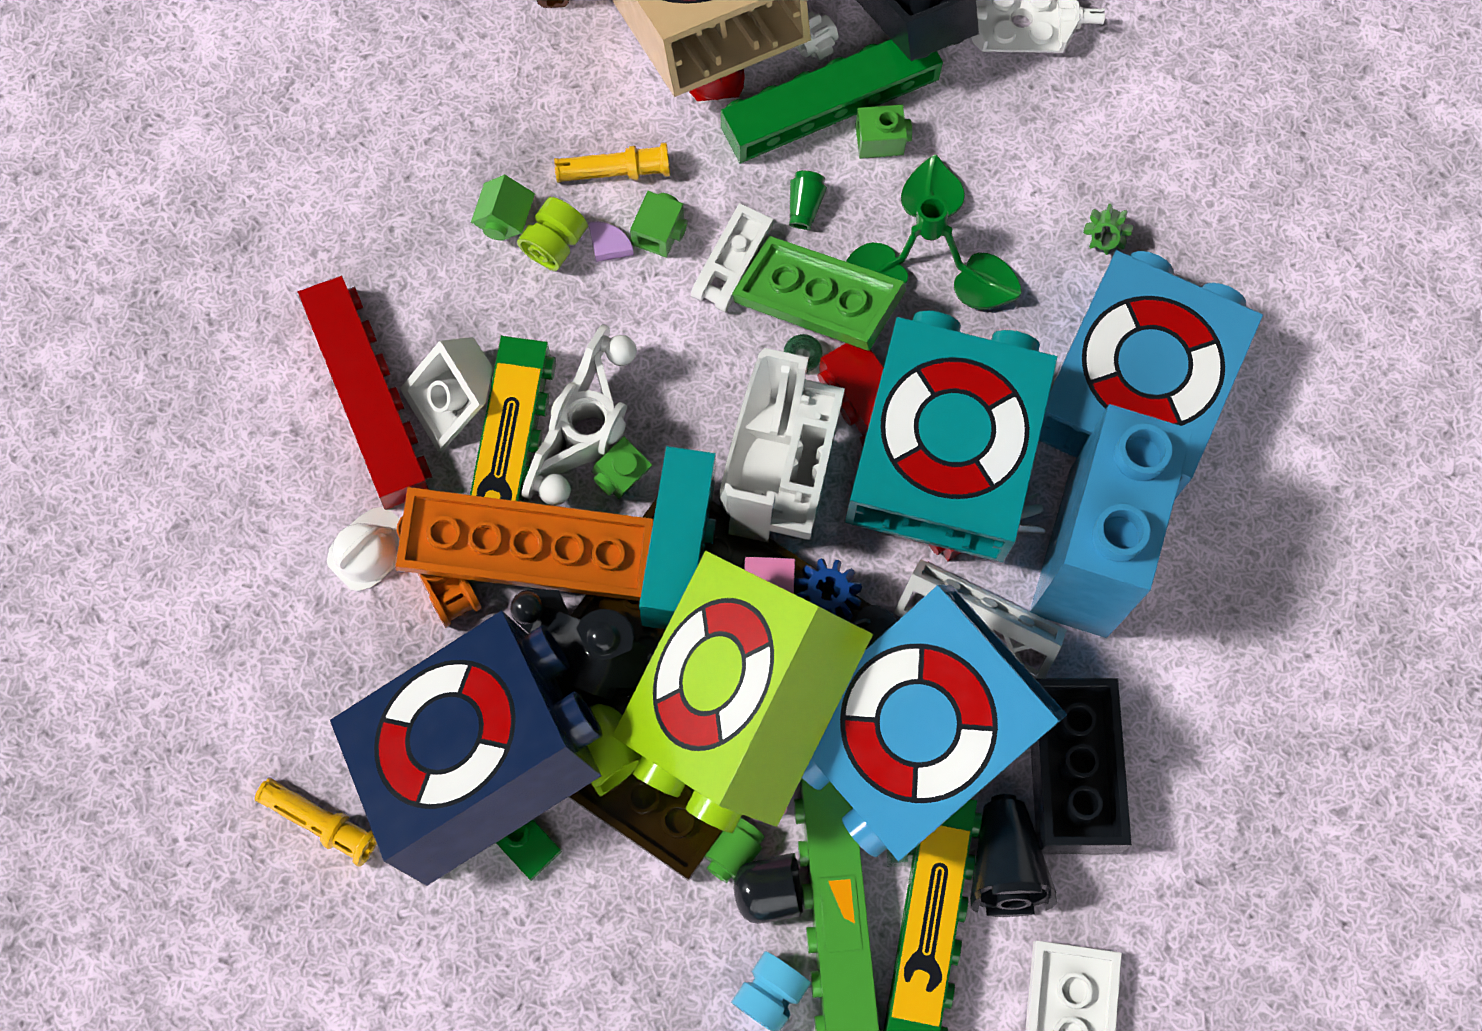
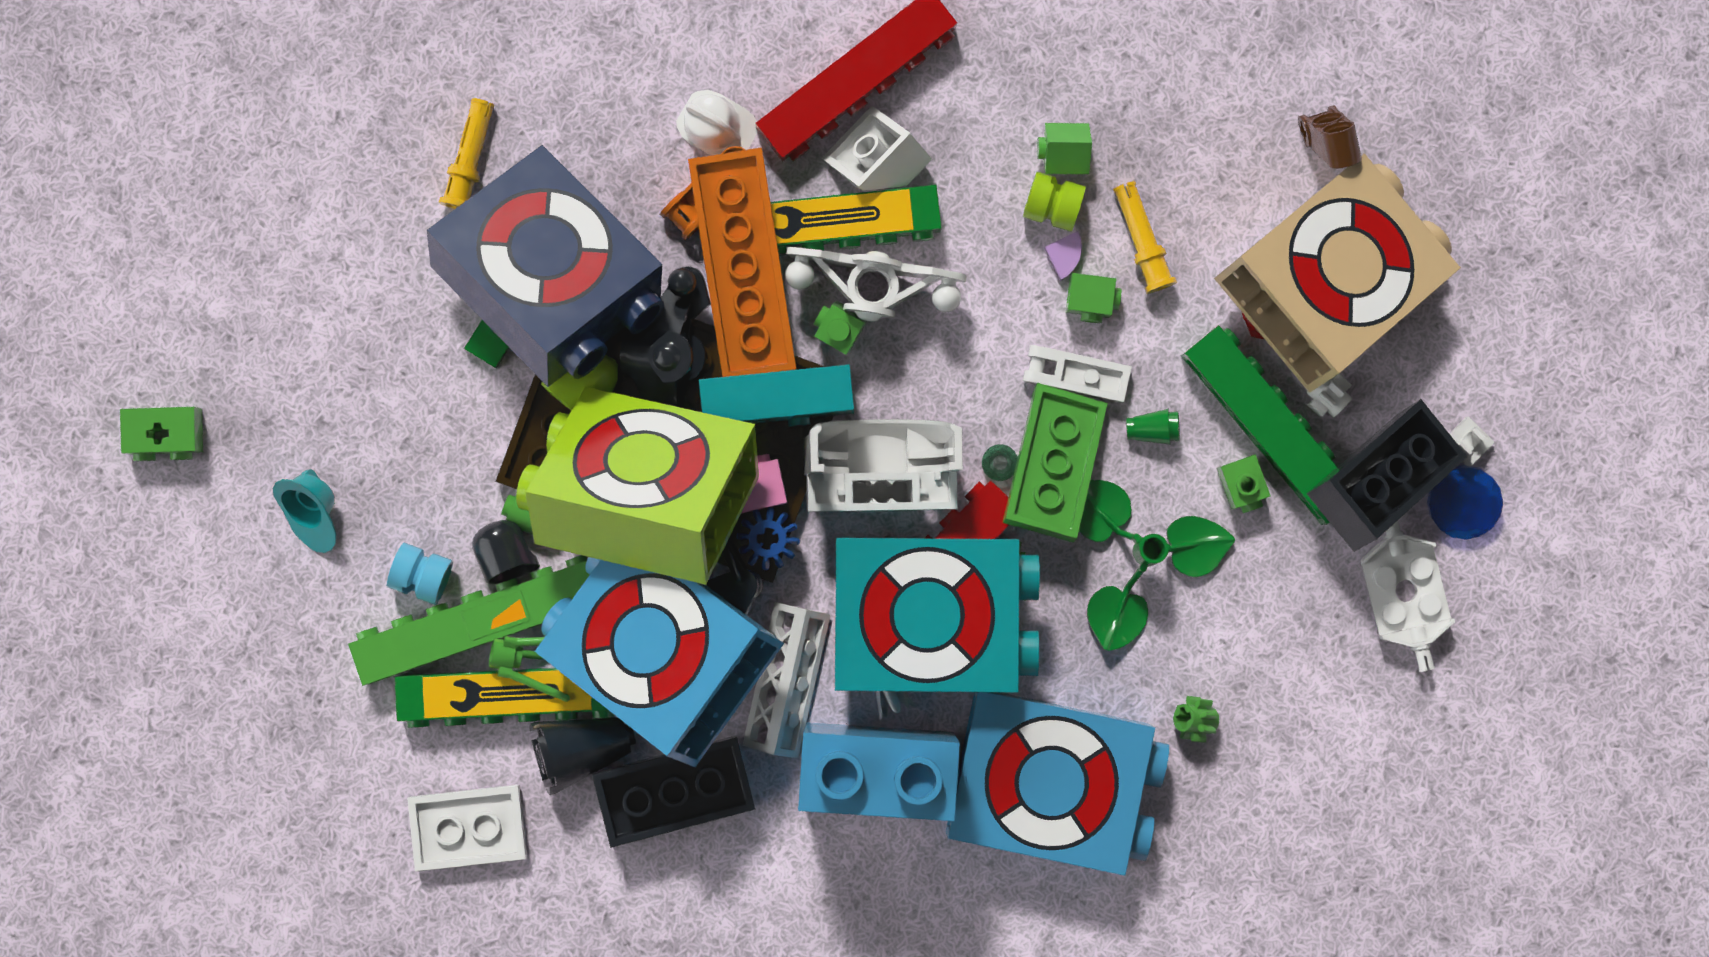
camera: 80 degrees right, 15 degrees up
none -> bright green plant [489,636,570,702]

